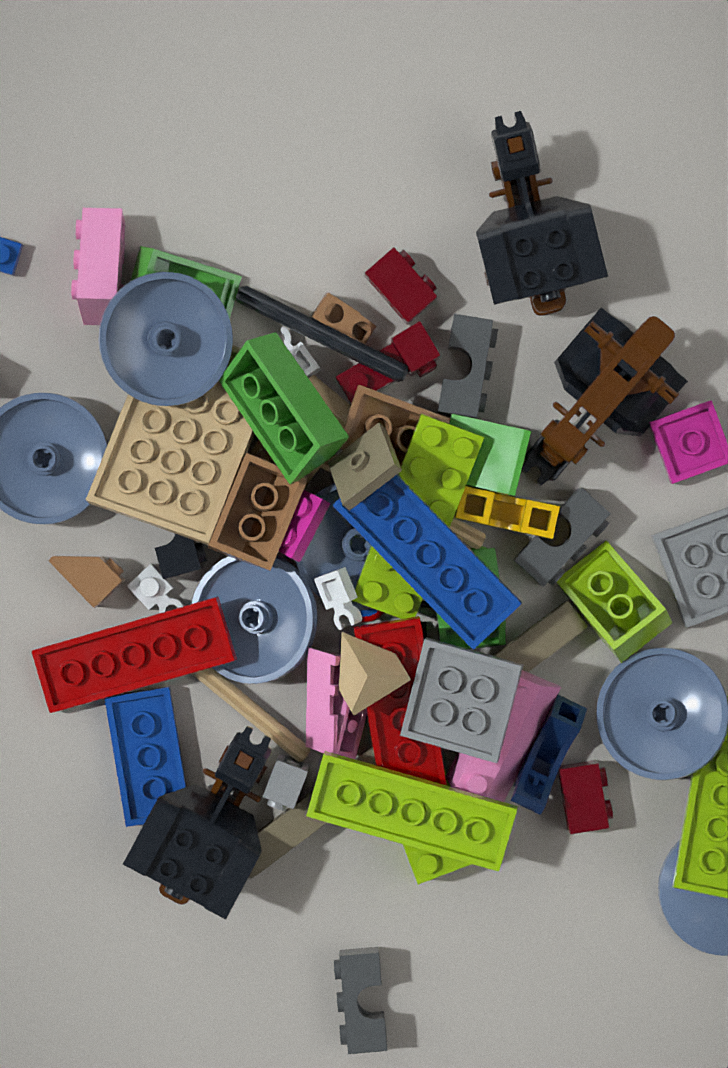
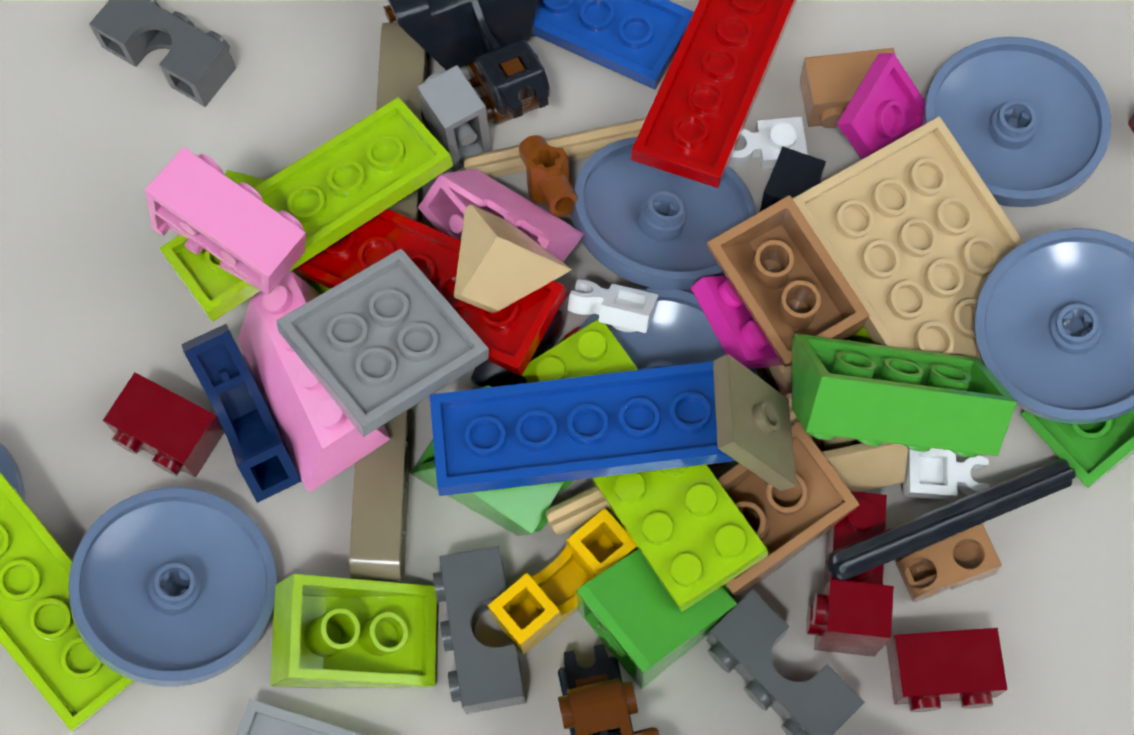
camera: 130 degrees right, 20 degrees down
none -> bright pink wedge [145,147,306,295]
none -> dark orange axle [519,135,578,217]
none -> dark pink plate [837,53,925,159]

